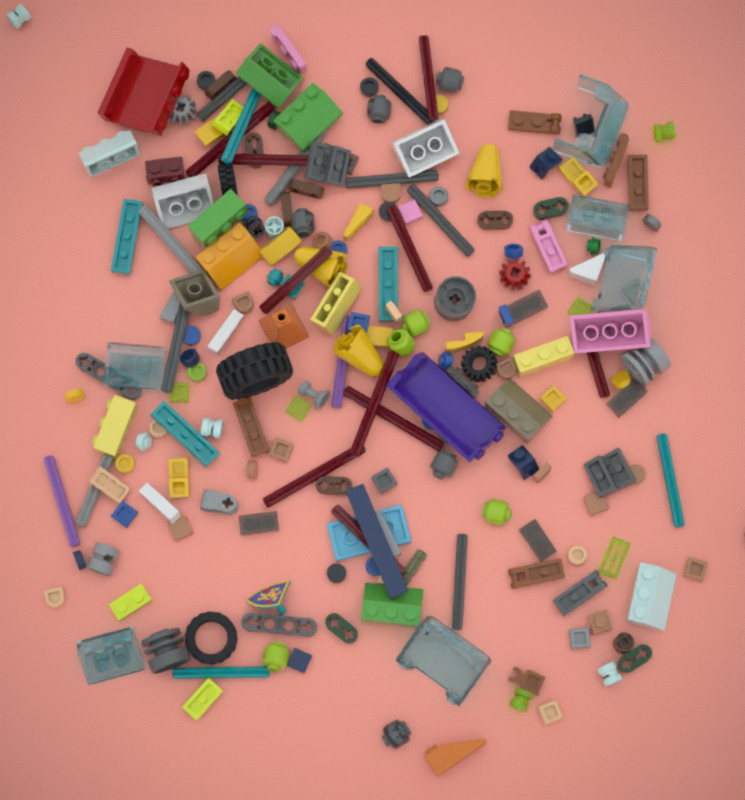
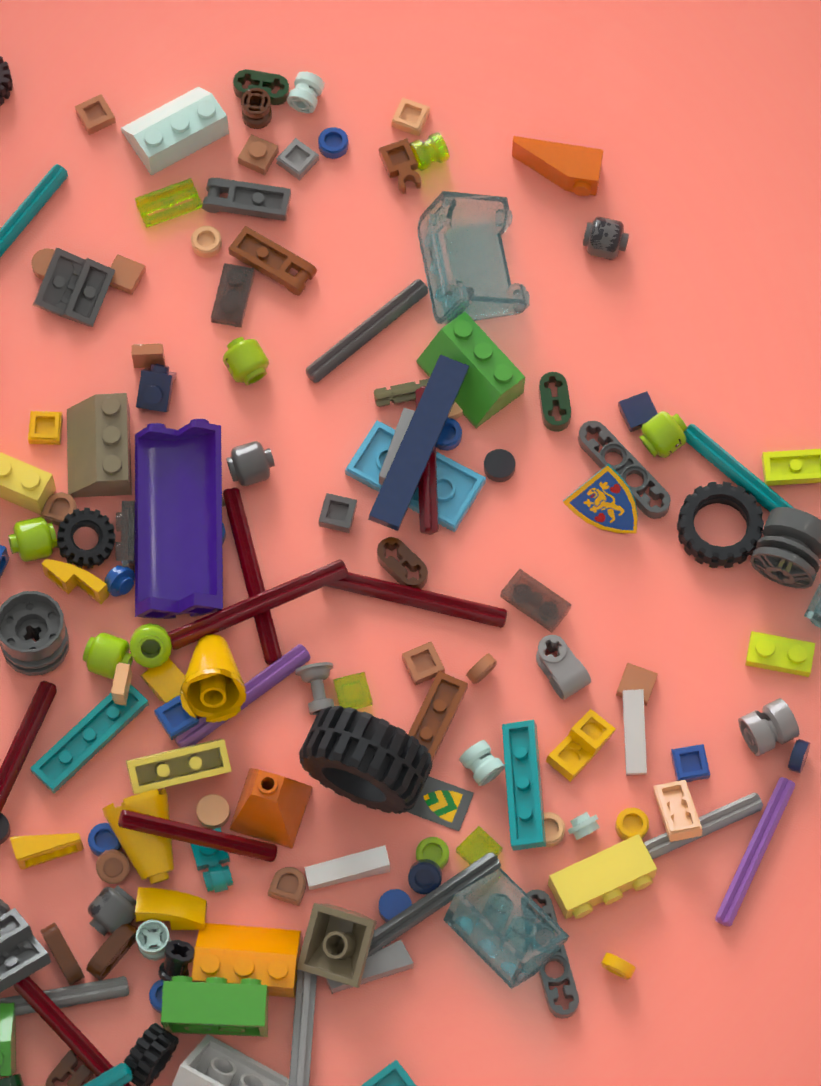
camera: 140 degrees left, 10 degrees down
none -> light nougat tile [196,794,230,829]
none -> blue tile [318,127,348,159]
none -> dark grey sticker [407,776,474,831]

